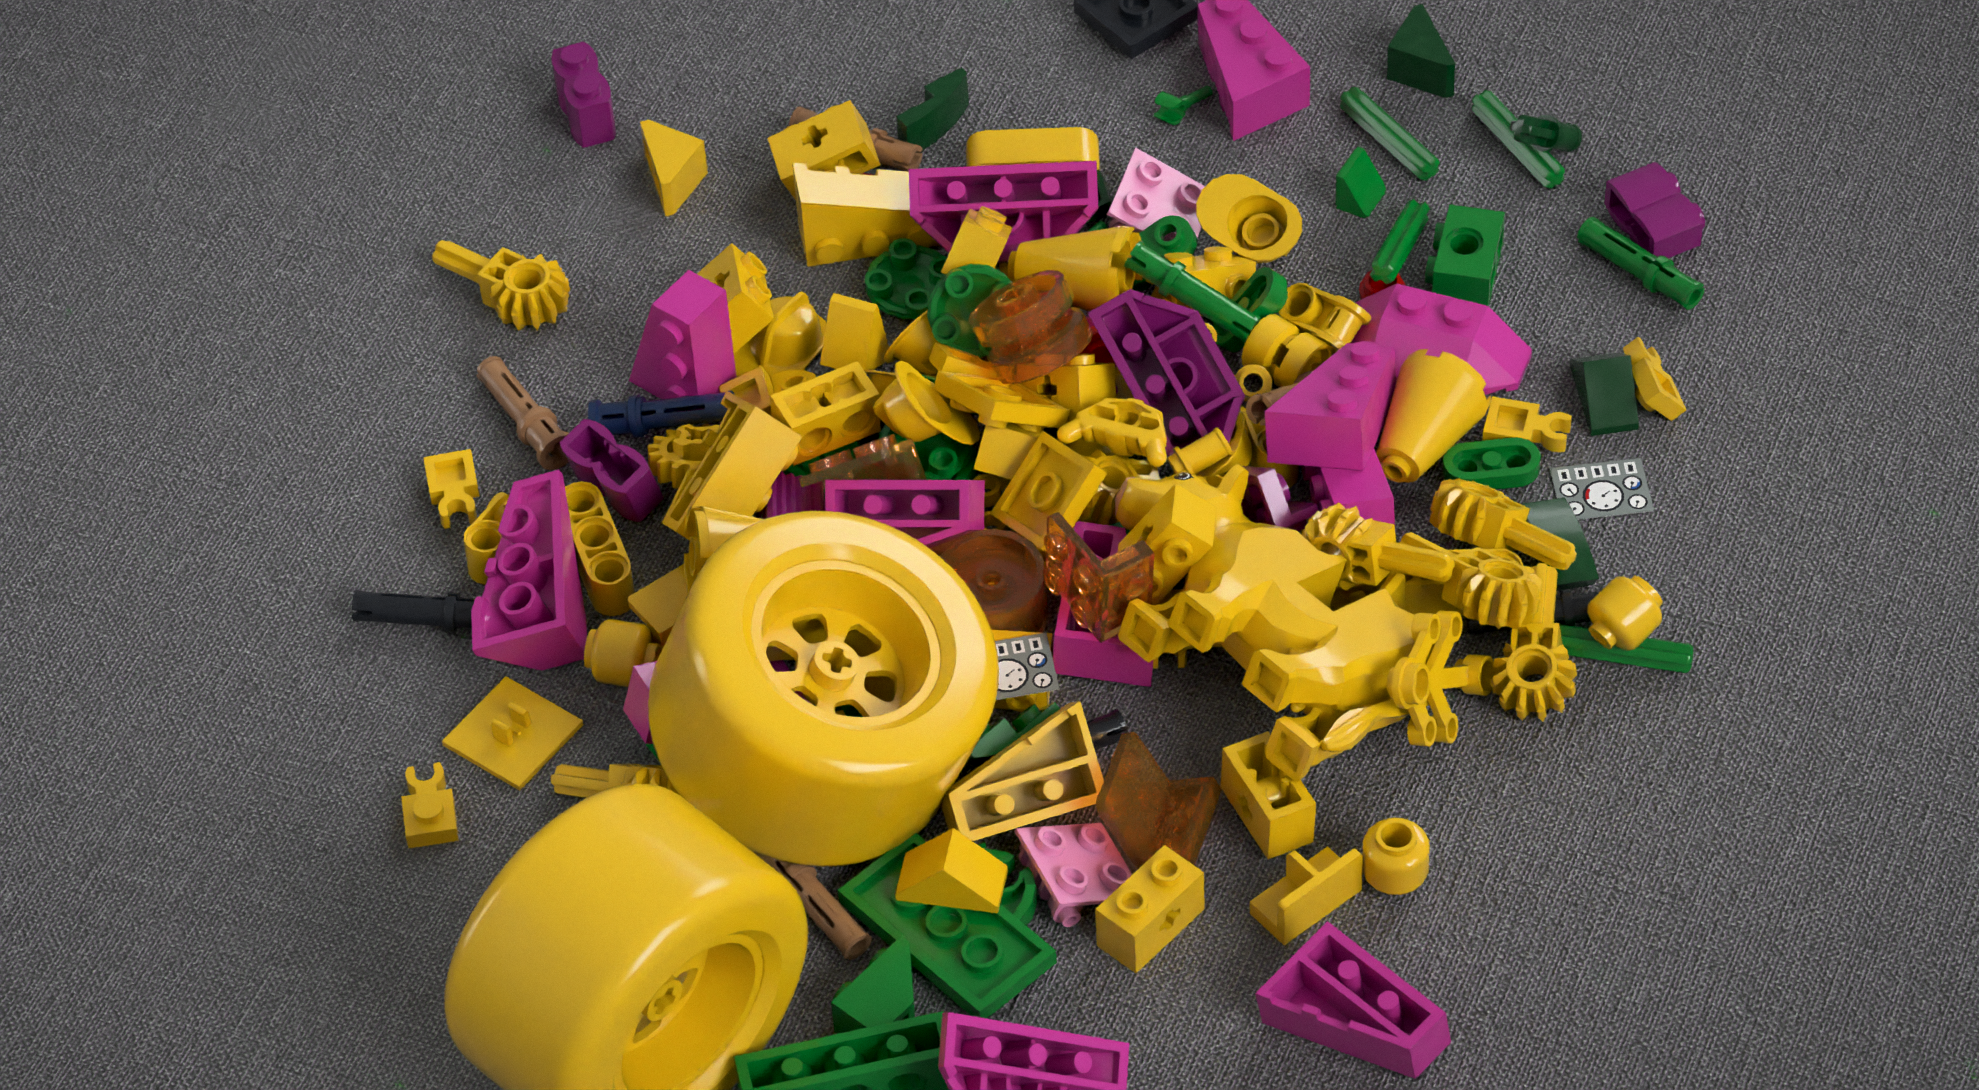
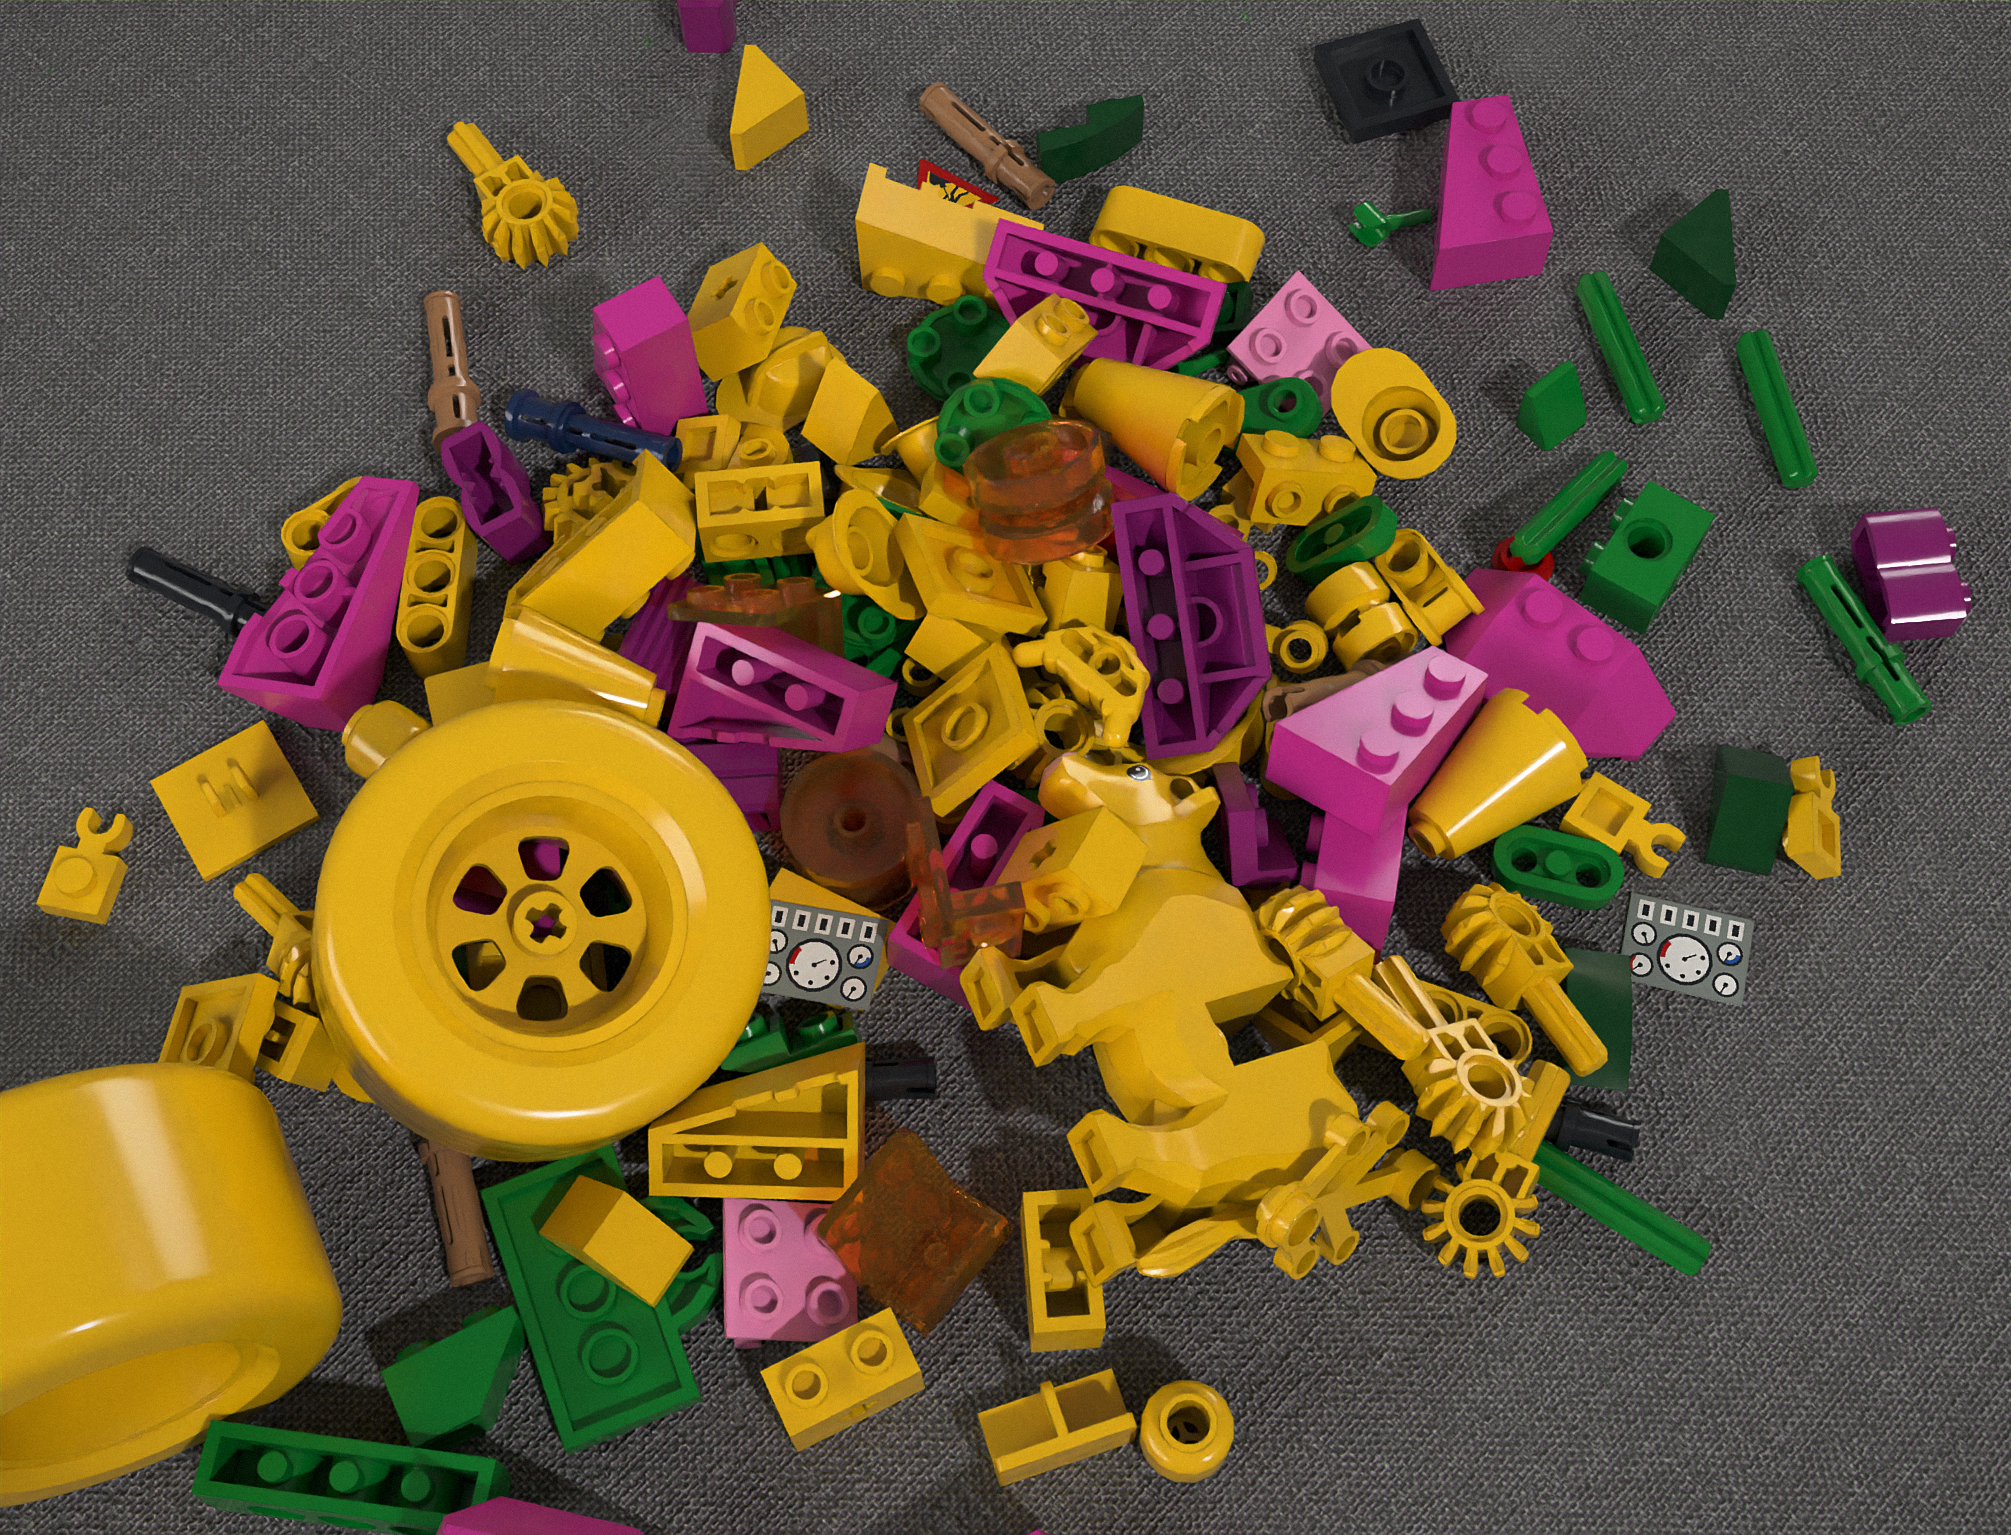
camera: 20 degrees right, 15 degrees up
yellow plate [423,449,480,529] -> none
yellow brick [767,100,880,200] -> none
green pin [1124,241,1261,343] -> none
yellow pin [1167,427,1233,475] -> none
dark green axle [1509,114,1582,152] -> none
yellow head [1588,575,1663,651] -> none

